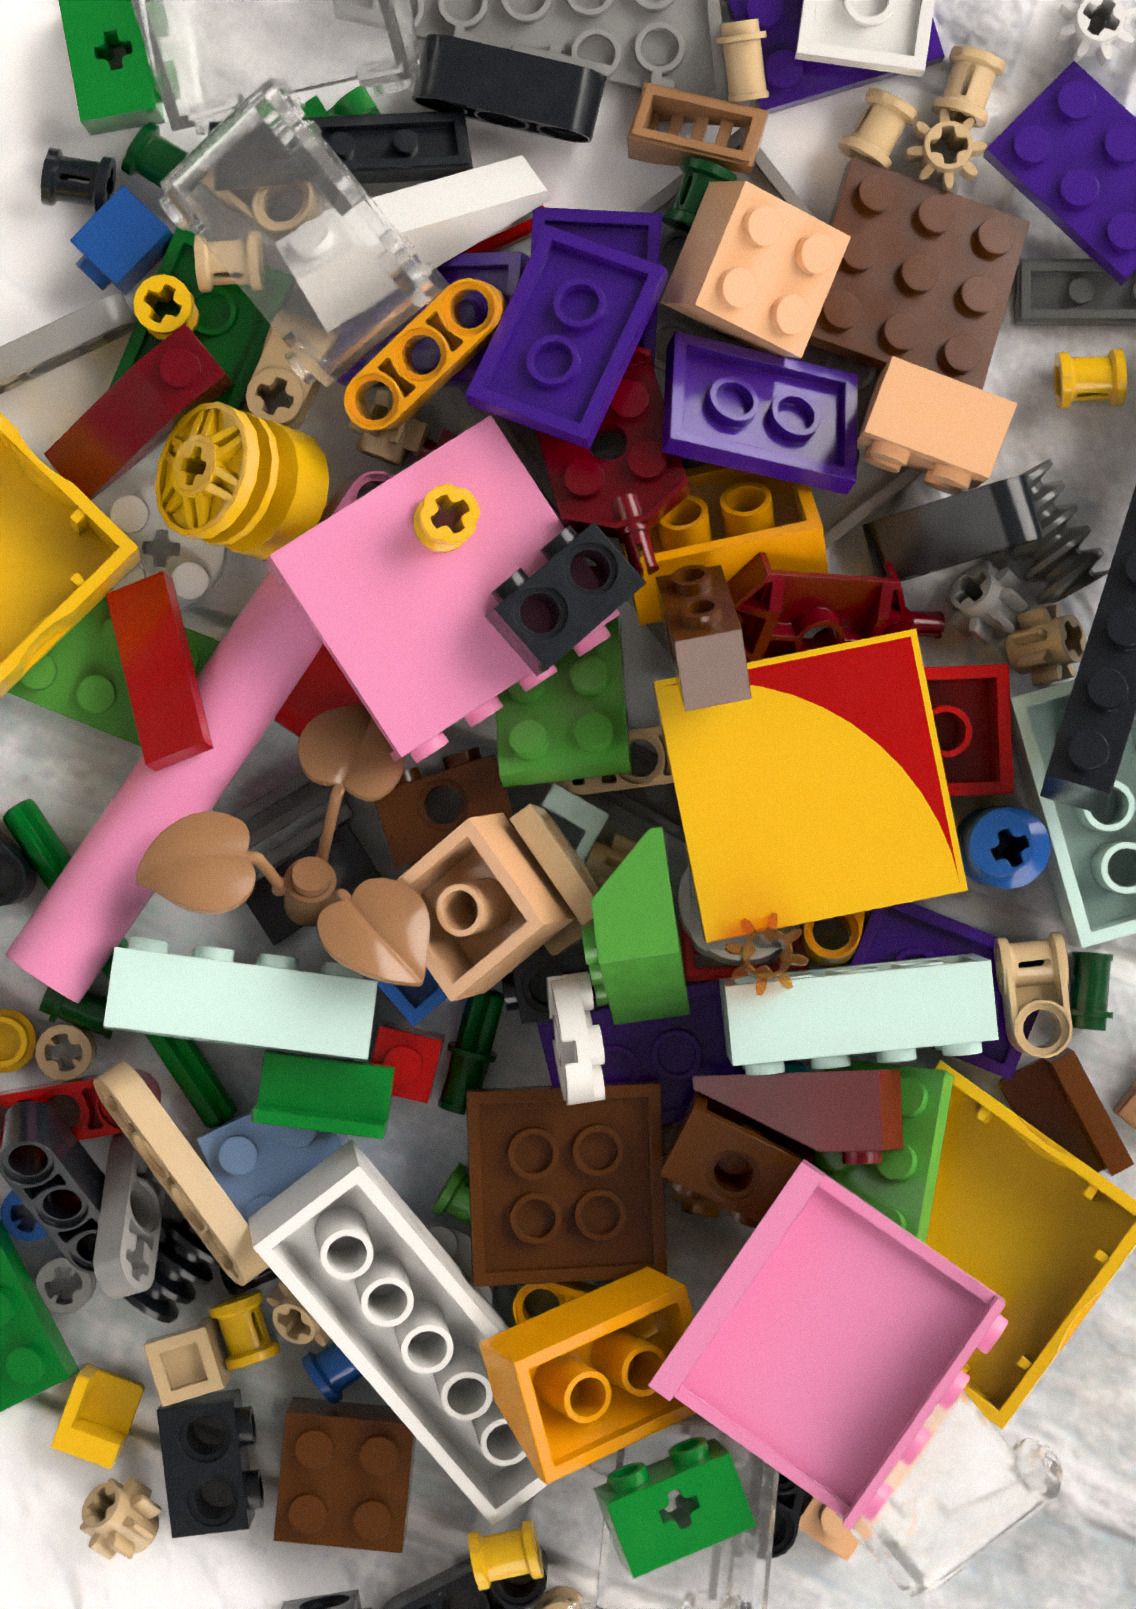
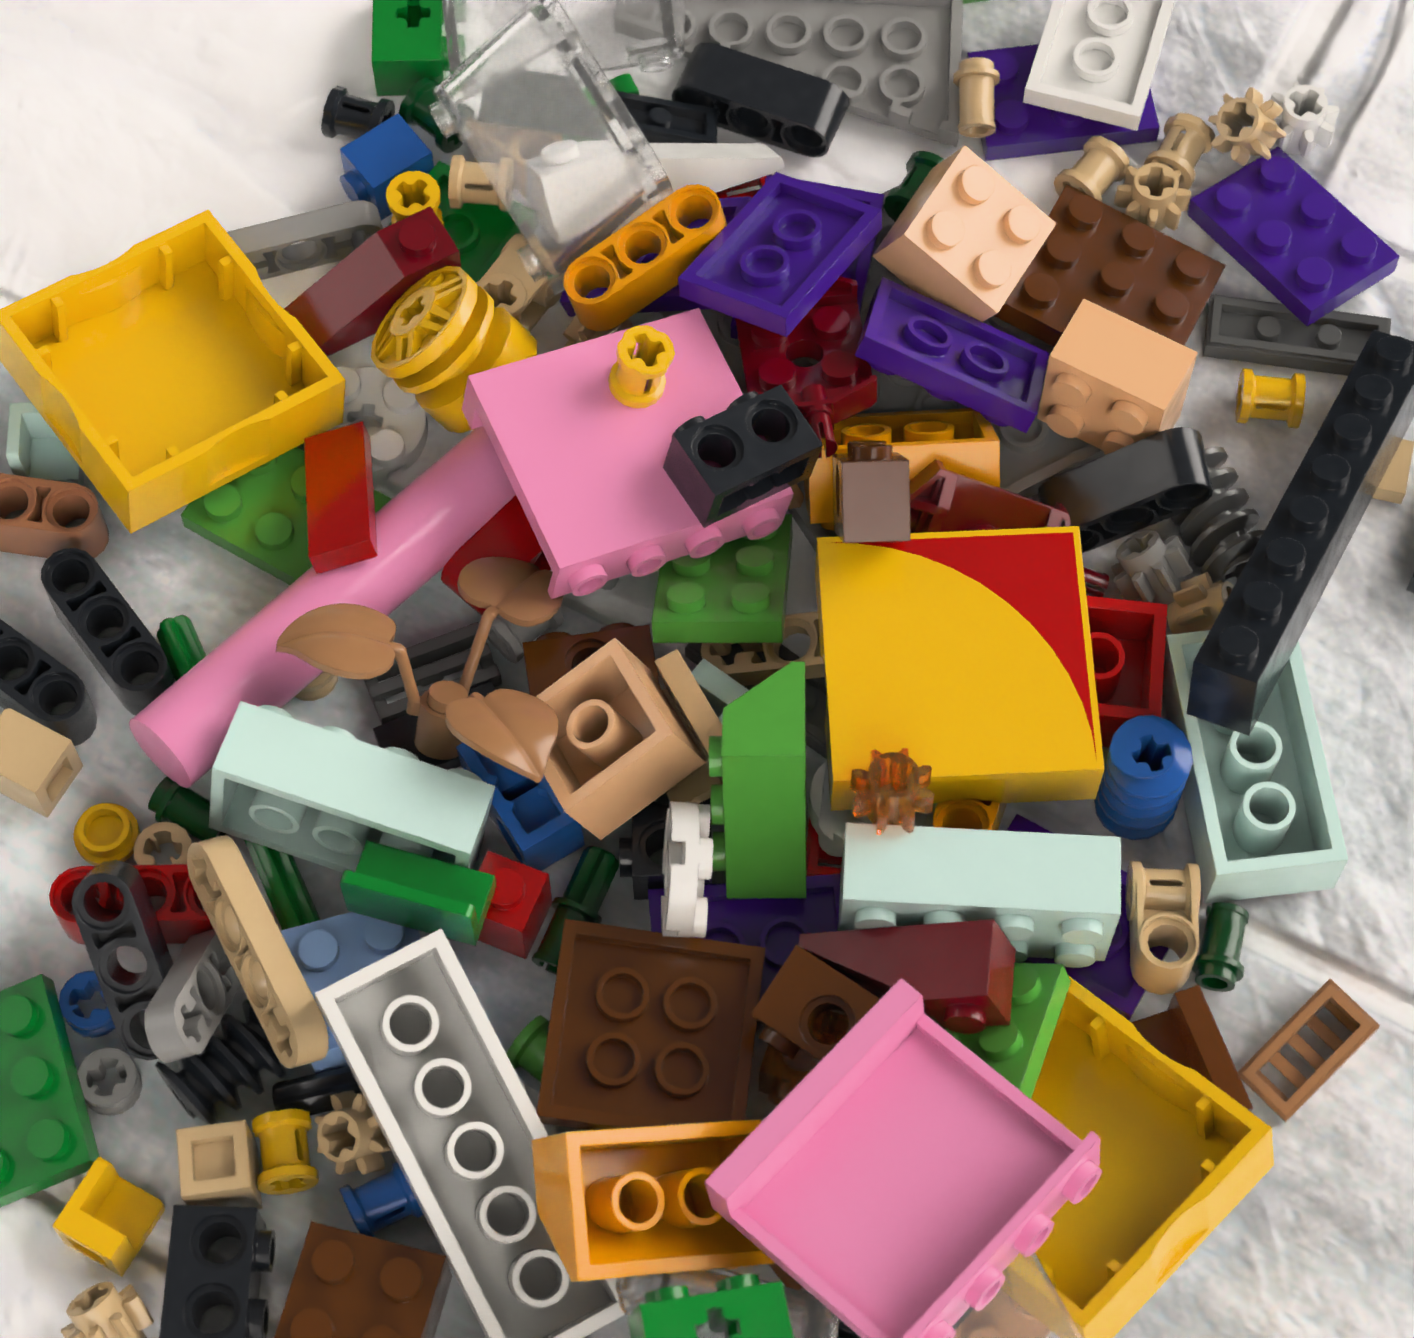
camera: 10 degrees right, 25 degrees down
medium nougat slope [627,82,768,173] -> none
none -> tan gear [1208,87,1286,166]

